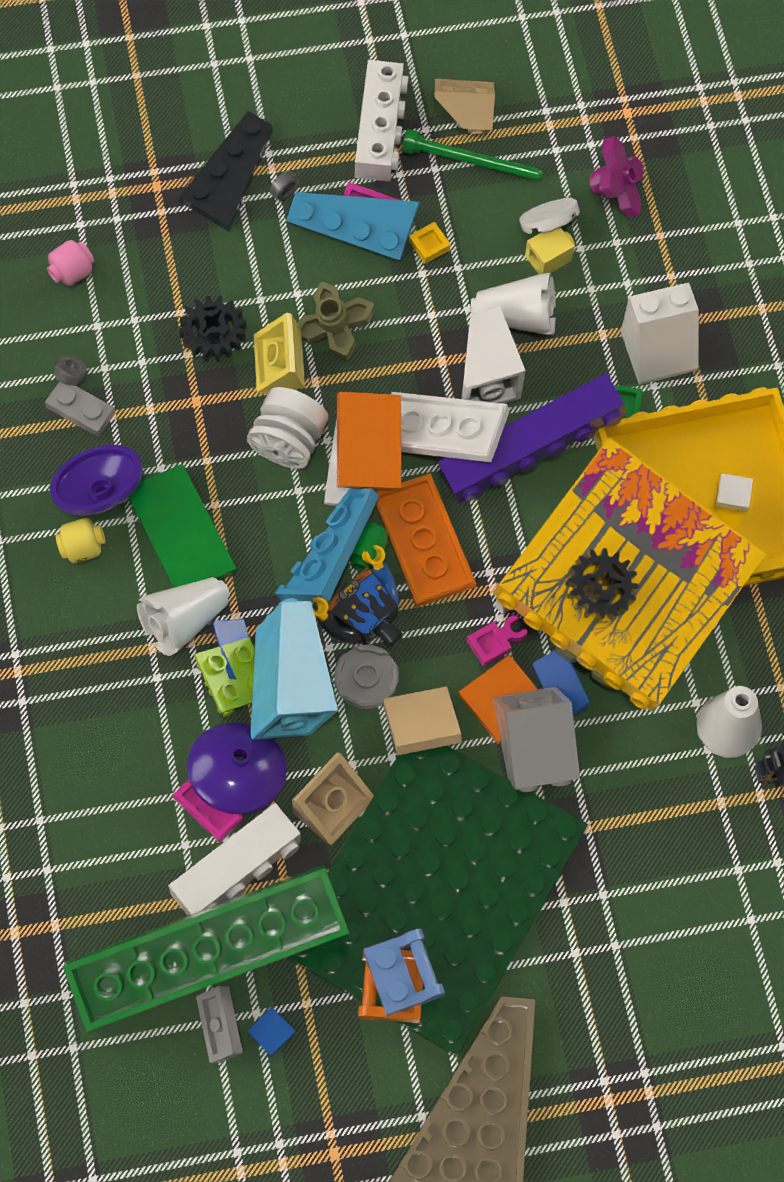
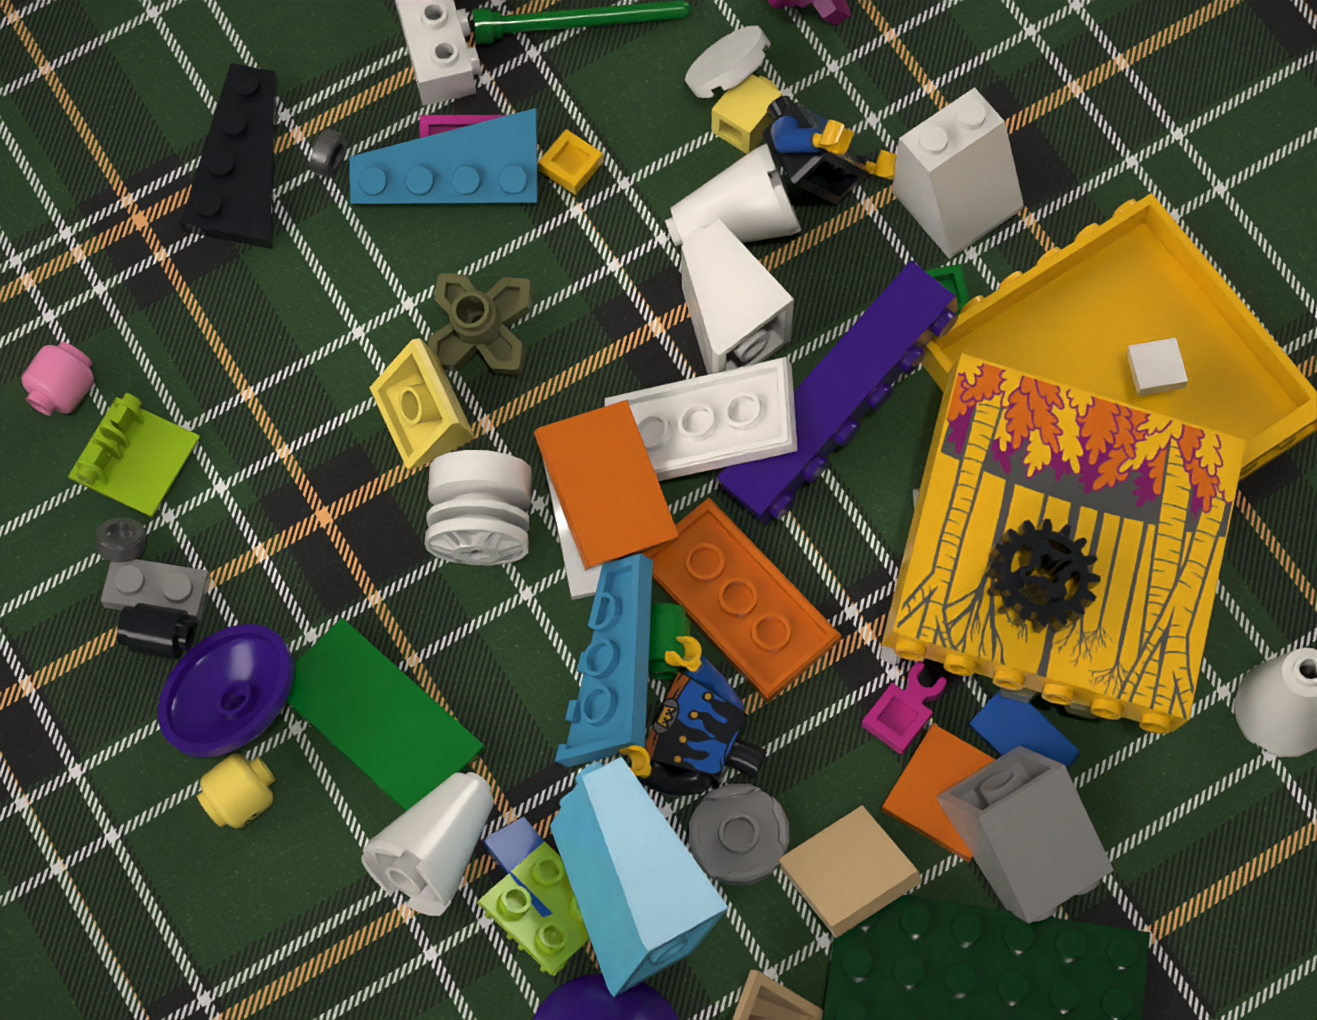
camera: 15 degrees left, 0 degrees up
black gear [179,296,247,362] -> none
none -> lime hinge [68,393,200,518]
none -> black brick [117,603,195,659]
none -> torso [763,95,897,204]

